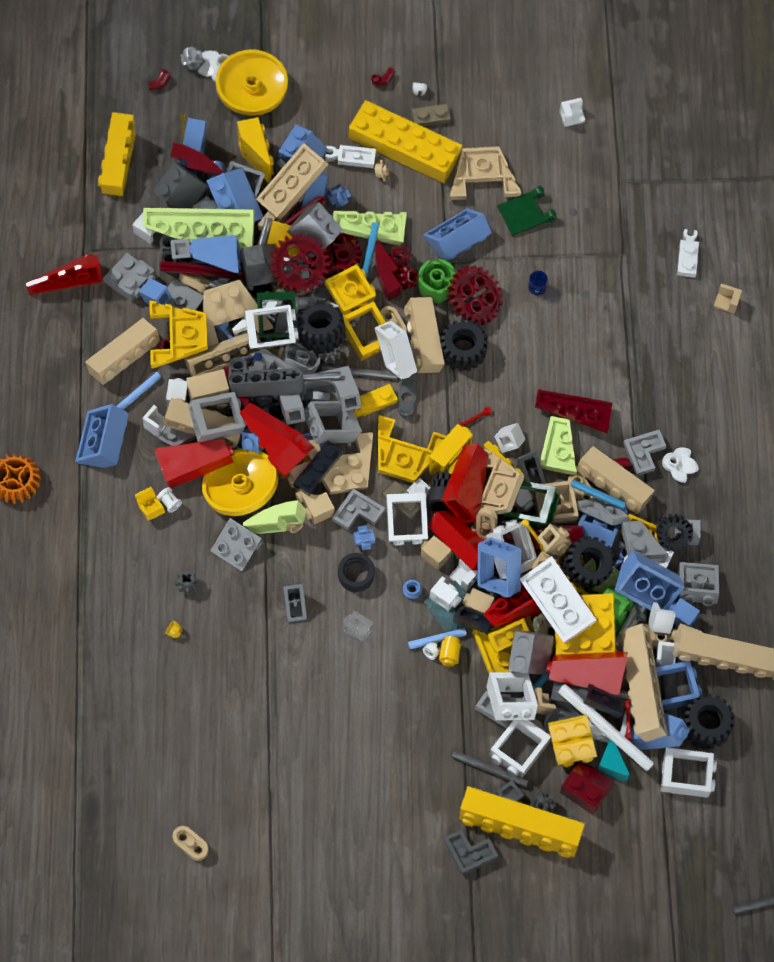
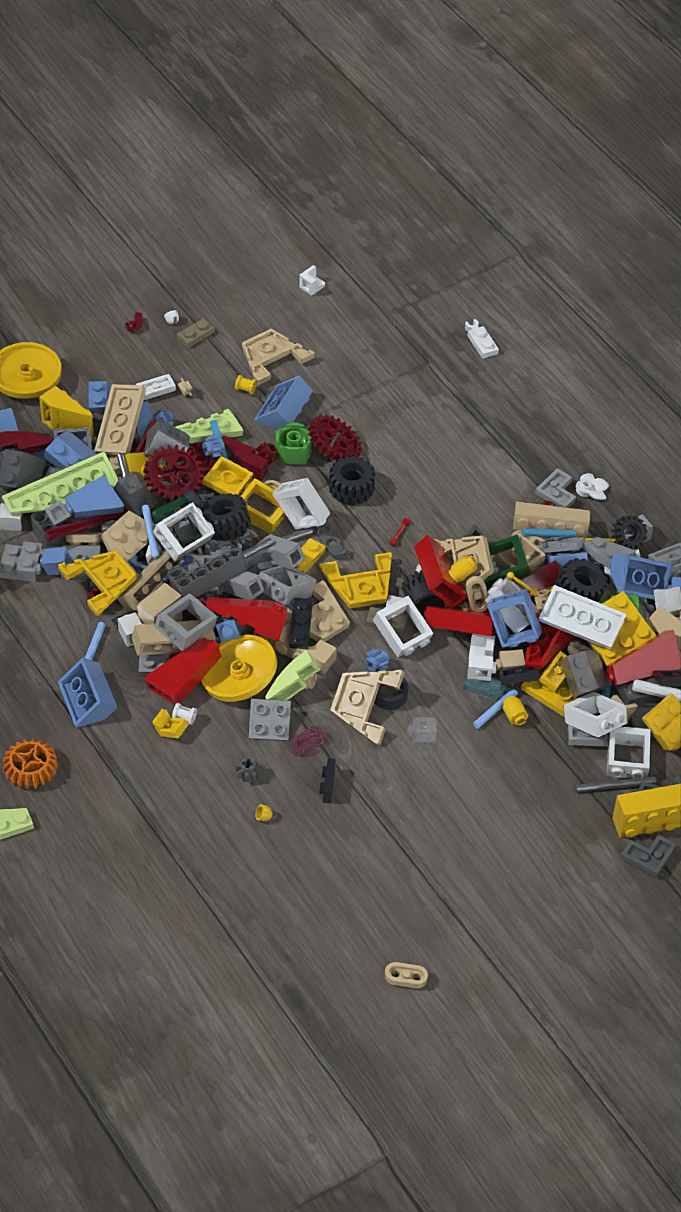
camera: 30 degrees left, 15 degrees down
tan brick [85,318,161,385] -> none
white panel [142,405,166,438] -> none
dark grey slope [283,582,307,622] -> none
light grey plate [332,488,385,530] -> none
yellow brick [348,100,462,184] -> none
dark red gear [389,243,413,268] -> none
medium blue plate [403,580,422,599] -> none
tan brick [404,297,445,373] -> none
tan brick [421,536,452,570] -> none
white hinge [423,642,440,660] -> none
yellow window [429,424,473,476] -> none
white panel [494,423,525,453] -> none
dark green flag [497,186,556,236] -> none
clear blue wheel [528,270,548,295] -> none
dark red wing [535,389,613,434] -> none
tan brick [537,524,573,556] -> none
yellowish green wing [540,416,577,475] -> none
tan panel [714,284,742,314] -> none
none -> light blue bar [142,505,160,559]
none -> black wheel [183,490,204,510]
none -> medium blue gear [202,435,225,459]
none -> yellow bush [235,375,257,395]
none -> clear pink beam [291,726,324,757]
none -> black plate [319,758,336,804]
none -> tan wing [330,670,405,745]
none -> yellow brick [449,554,478,582]

